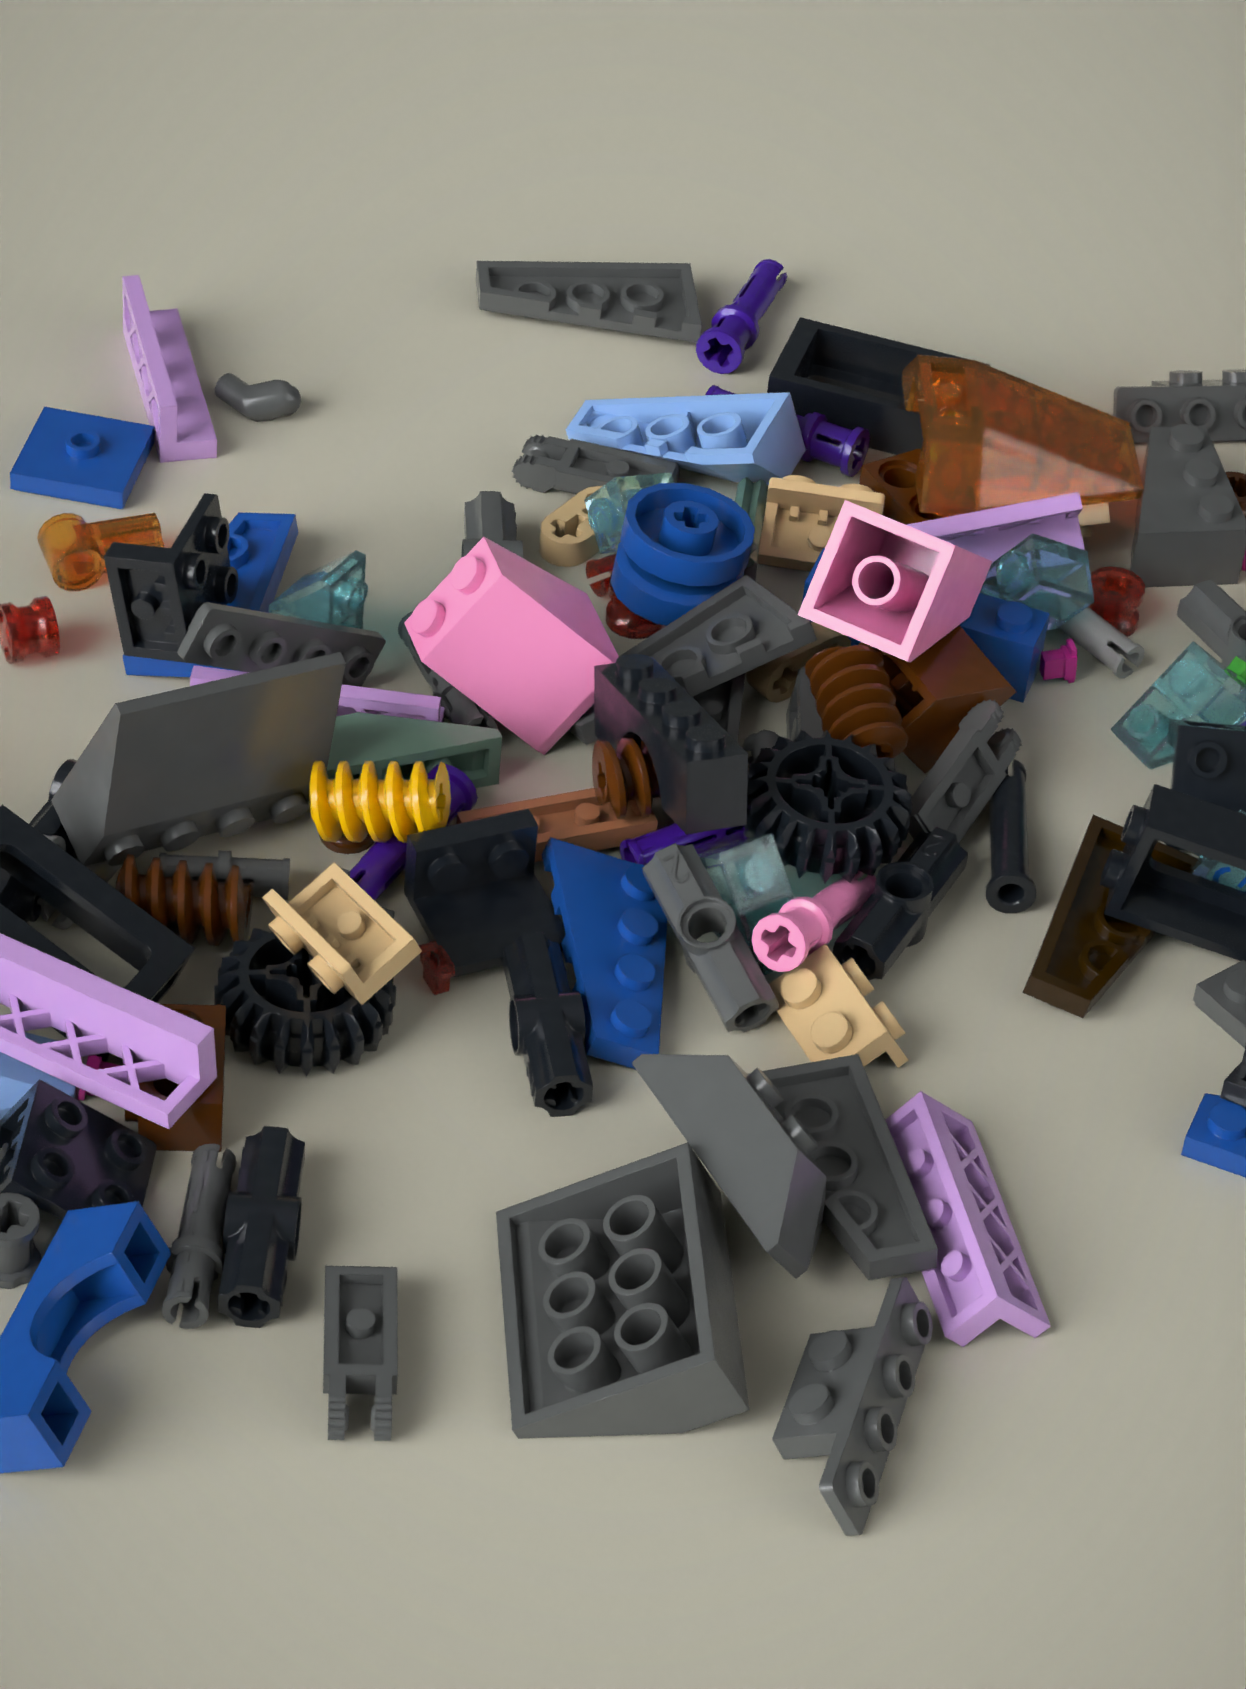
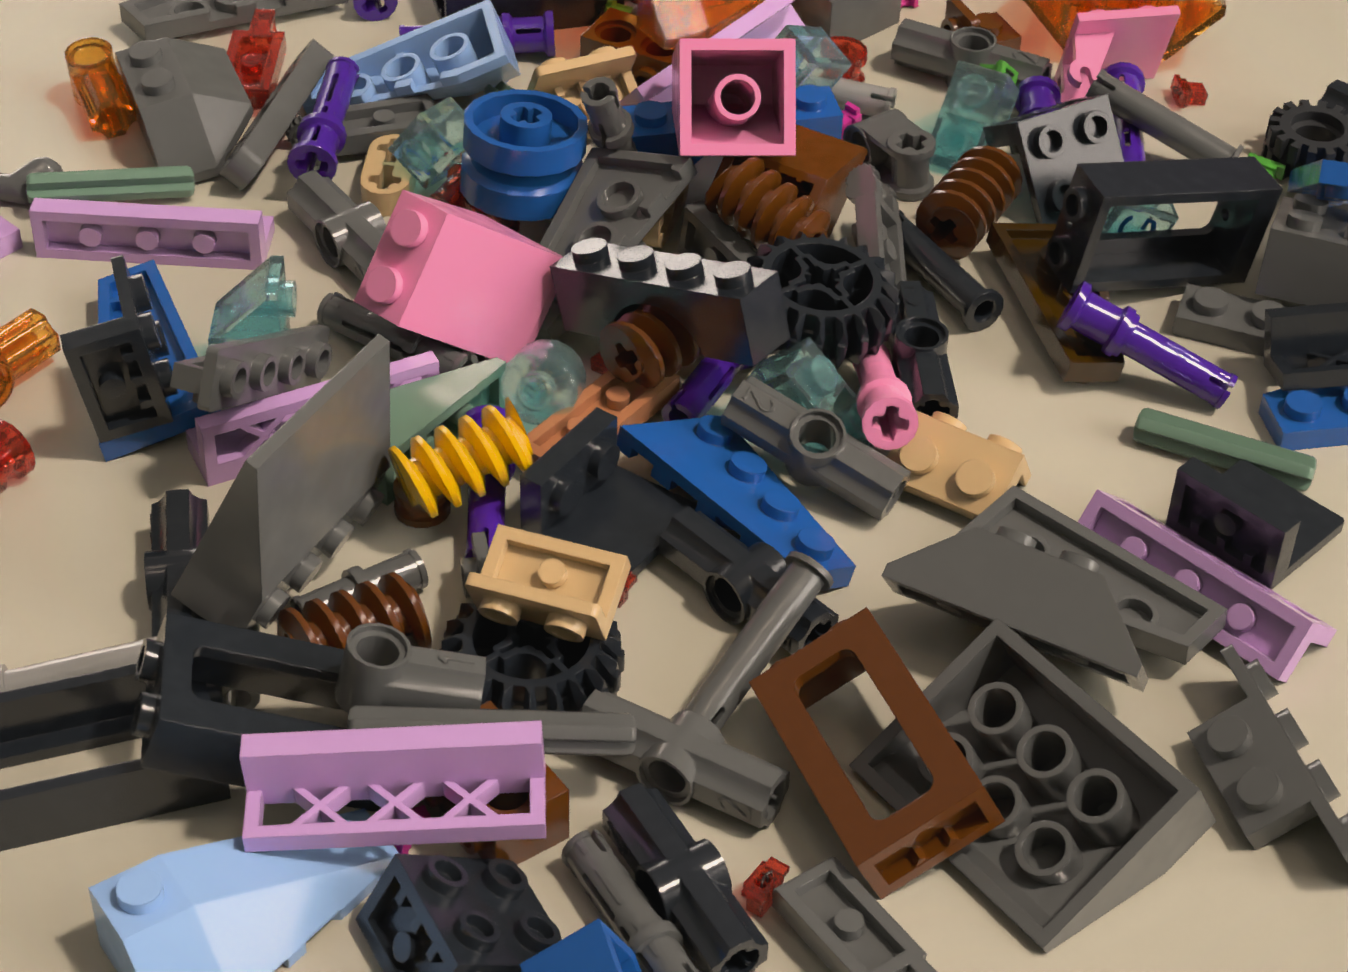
camera: 30 degrees left, 0 degrees up
none -> sand green axle [26,166,195,204]
none -> lavender fence [29,198,275,270]
none -> clear orange piece [65,37,137,139]
none -> dark grey wedge [115,37,254,183]
none -> dark grey beam [219,39,334,190]
none -> clear red hinge [227,9,287,110]
none -> dark purple pin [287,56,360,180]
none -> dark grey piece [334,623,486,713]
none -> dark grey axle [347,705,637,756]
none -> clear light blue head [501,339,586,425]
none -> dark grey pin [580,77,638,152]
none -> dark grey piece [582,689,790,829]
none -> dark grey pin [681,551,834,730]
none -> clear red piece [741,857,790,918]
none -> reddish brown piece [749,607,1005,900]
none -> dark grey piece [843,109,936,201]
none -> reddish brown piece [915,145,1023,260]
none -> dark purple pin [1057,281,1238,409]
none -> sand green axle [1133,408,1317,492]
none -> black bracket [1166,457,1344,590]

